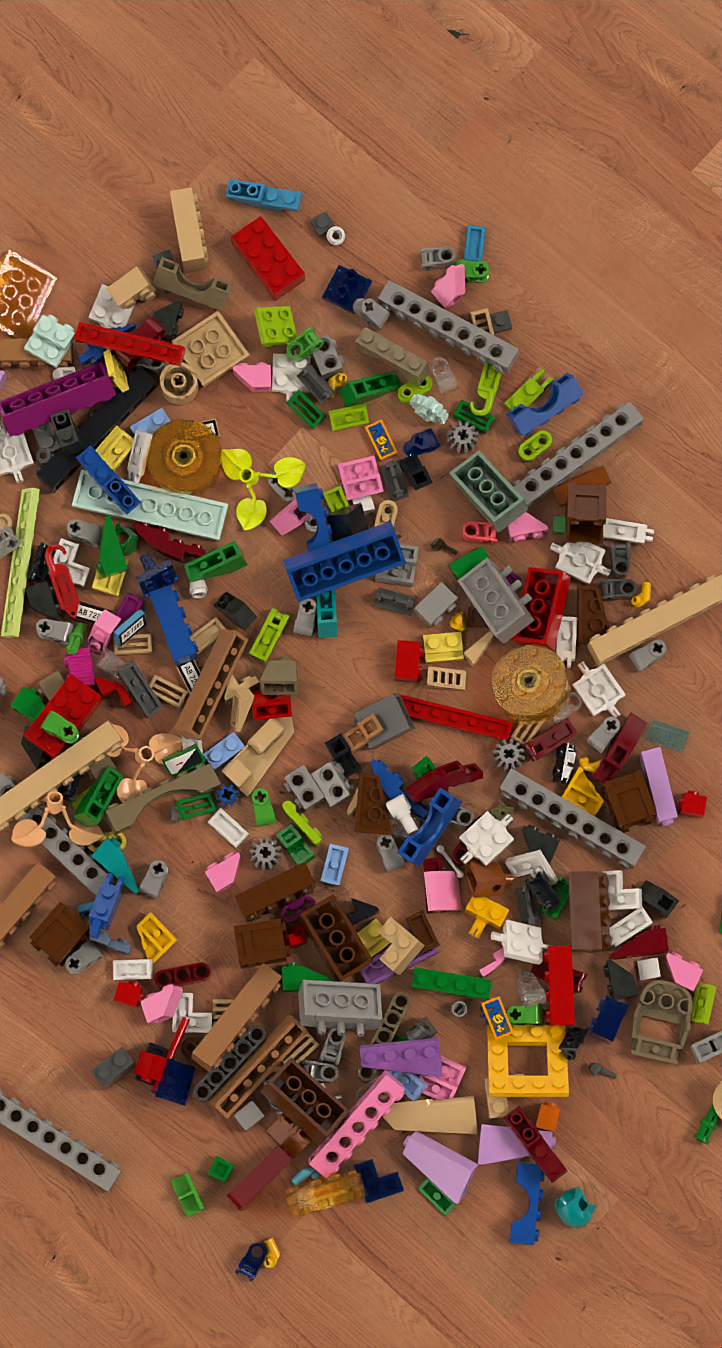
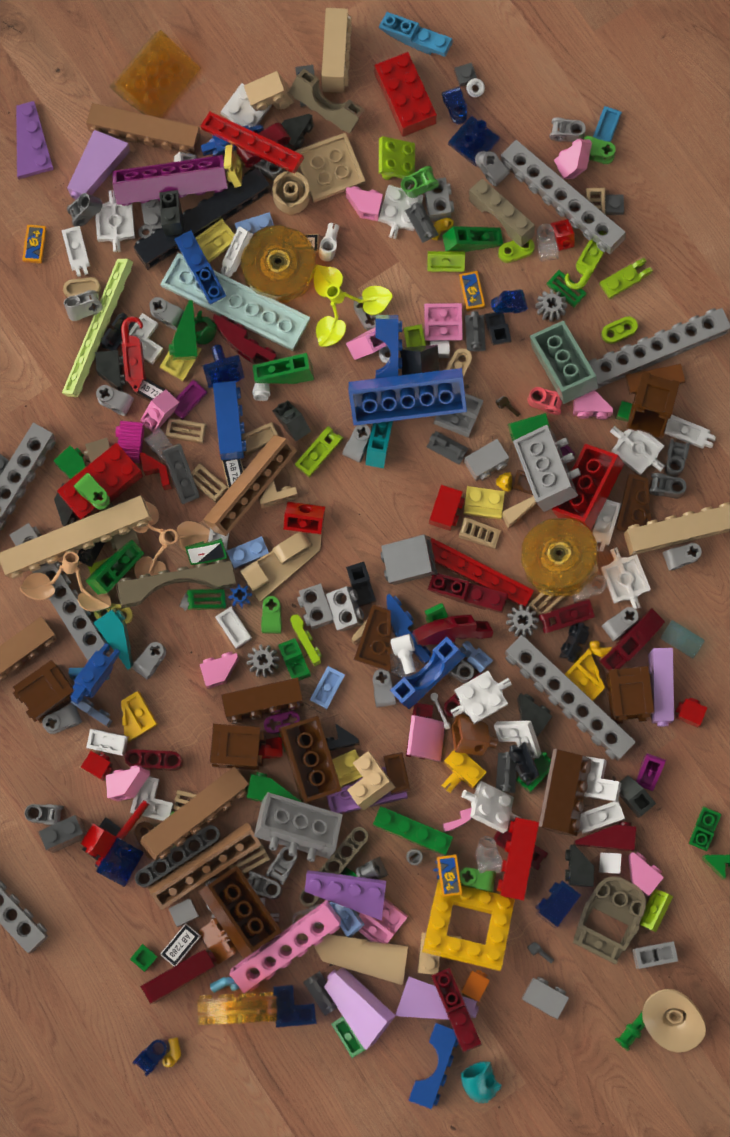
camera: 15 degrees right, 0 degrees up
light aqua plate [24,314,75,368] -> none
bright green axle [66,623,87,655] -> none
tile [113,610,147,647] -> none
bright green panel [171,1172,205,1218] -> none
tan slope [230,688,254,732] -> none
dark tan torso [260,656,299,695] -> none
green tile [285,390,326,429] -> none
medium nougat slope [343,713,384,752] -> none
light aqua gear [409,394,449,424] -> none
olive plate [490,801,515,823] -> none
blue arch [506,373,584,436] -> none
black hinge [559,1027,588,1060] -> none
yellow arm [631,582,651,607] -> none
none -> light grey piece [24,804,64,826]
none -> tile [160,923,201,966]
none -> dark grey hinge [303,971,338,1016]
none -> white pin [318,223,340,261]
none -> dark red slope [427,573,508,613]
none -> clear blue piece [442,86,468,124]
none -> light blue plate [460,641,493,673]
none -> light grey brick [521,976,569,1019]
none -> red bracket [550,219,575,251]
none -> magenta slope [636,753,666,791]

